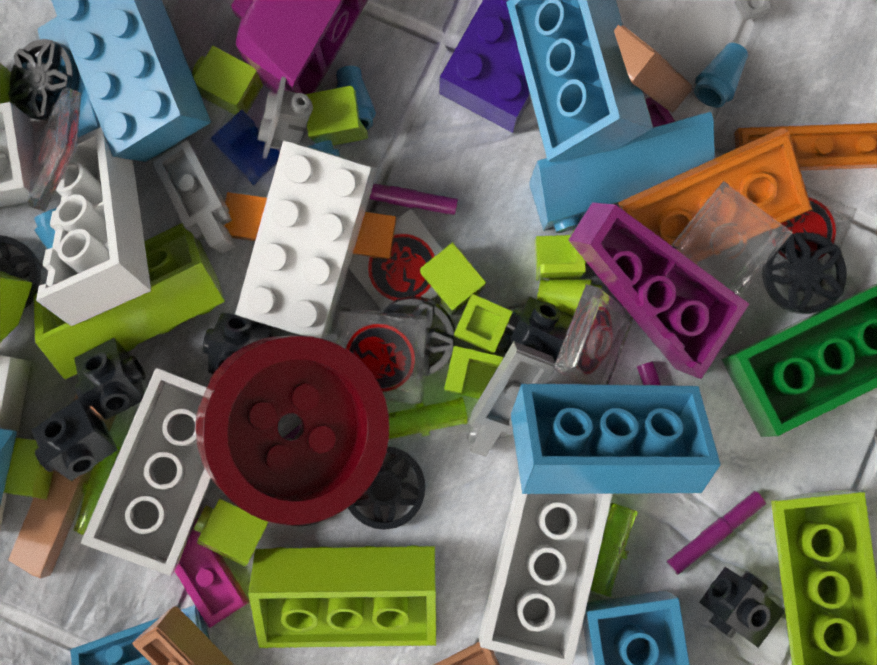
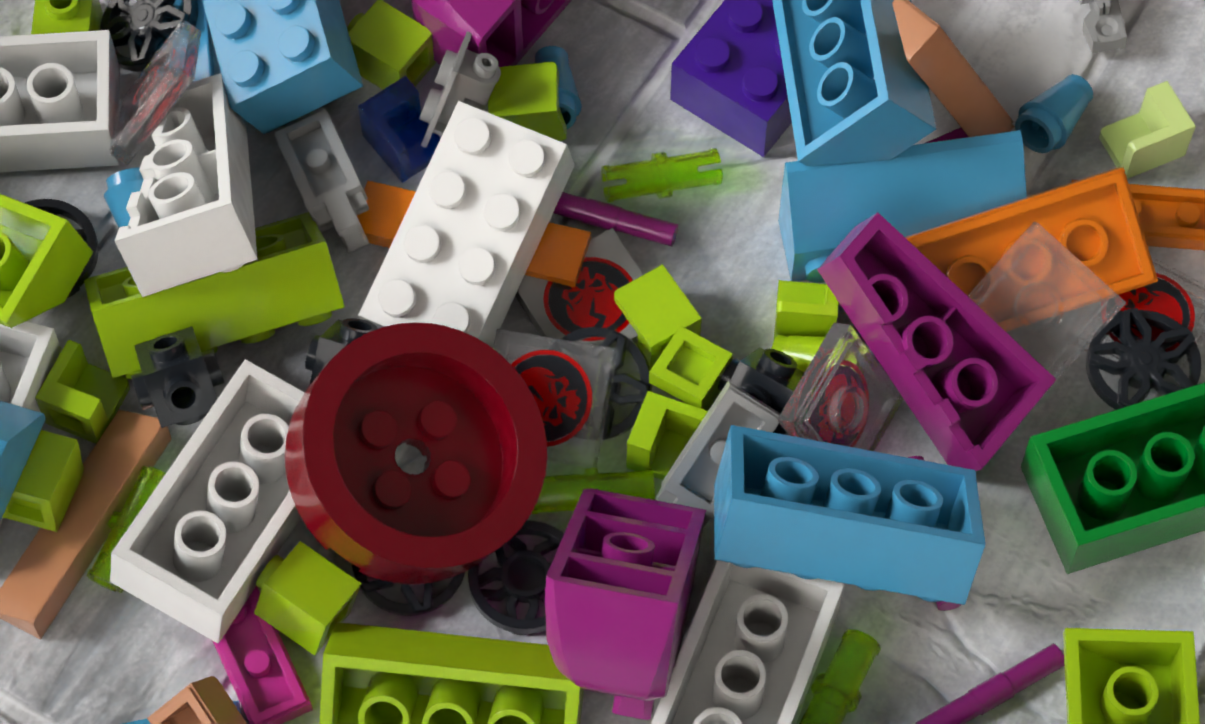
camera: 10 degrees right, 20 degrees down
black brick [31,398,118,481] -> none
none -> lime panel [35,339,130,444]
none -> magenta hips [545,488,706,720]
none -> clear neon green pin [601,148,723,203]
none -> yellowish green panel [1099,81,1196,179]

